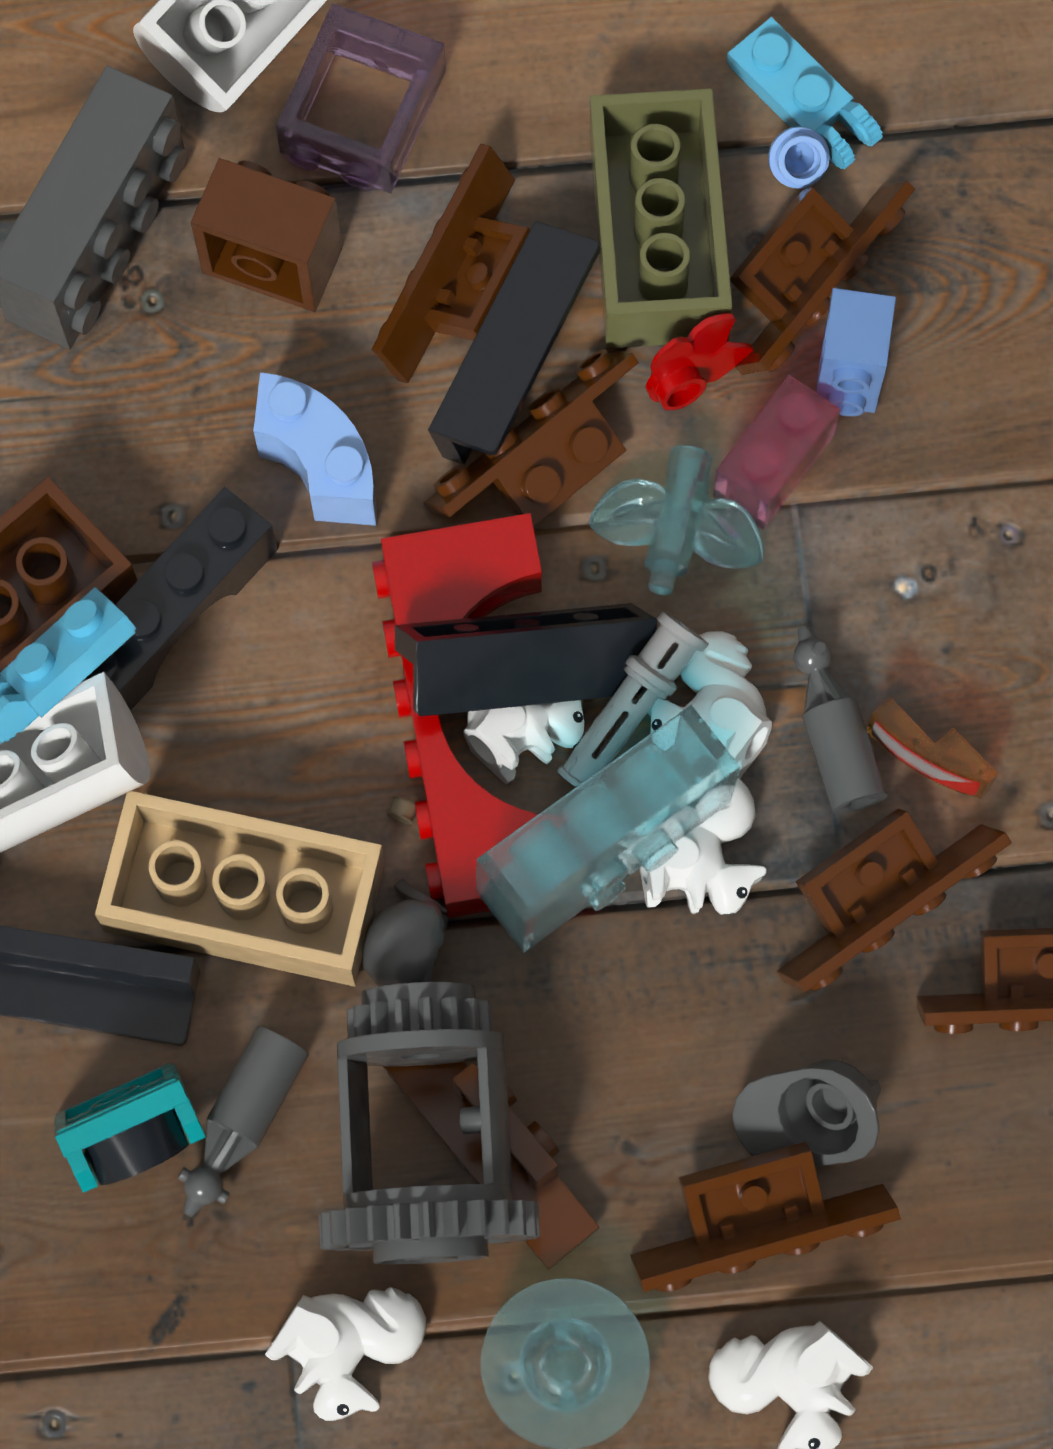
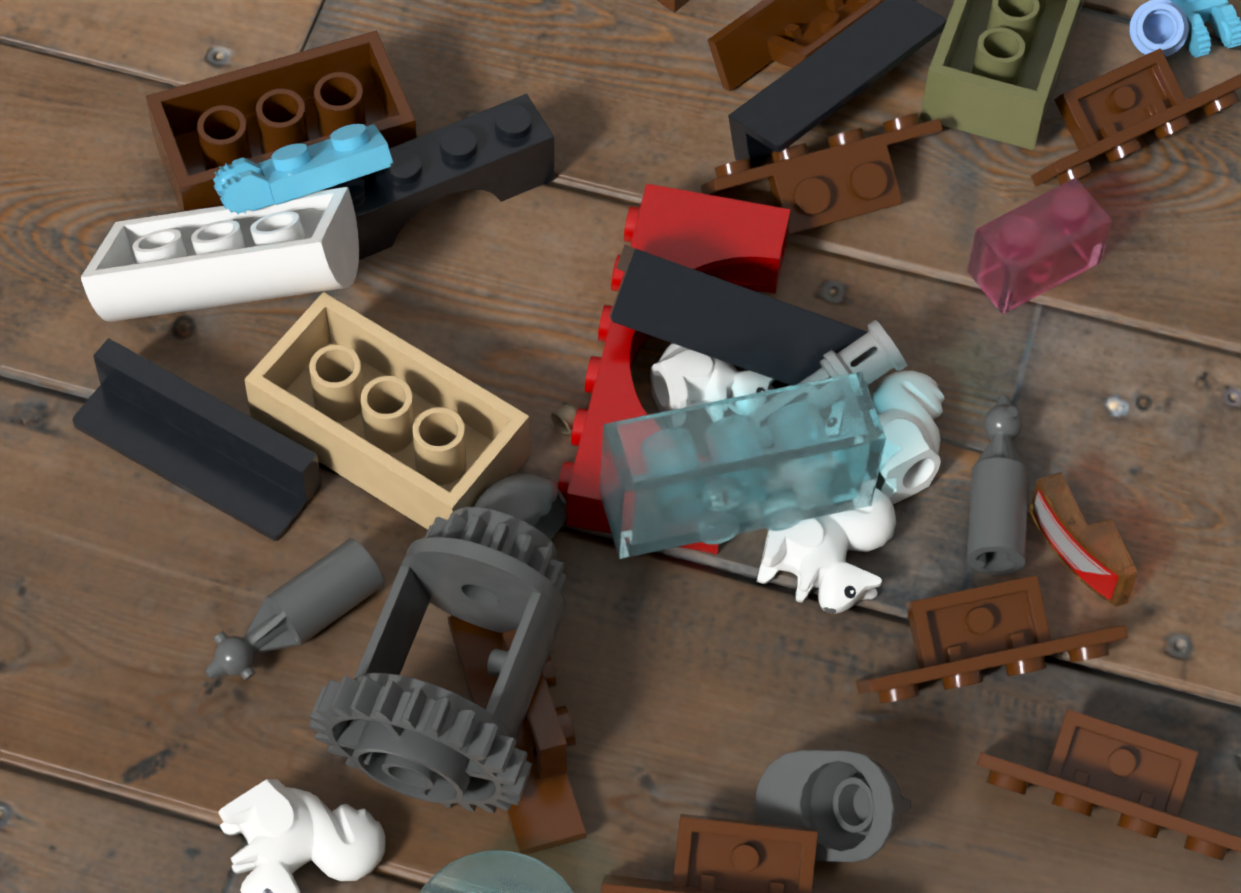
camera: 20 degrees right, 15 degrees down
teal piece [54,1062,206,1193] -> none
light blue brick [253,372,377,526] -> none
clear light blue plant [589,445,763,595] -> none
red plate [645,313,754,411] -> none
medium blue brick [814,288,896,416] -> none

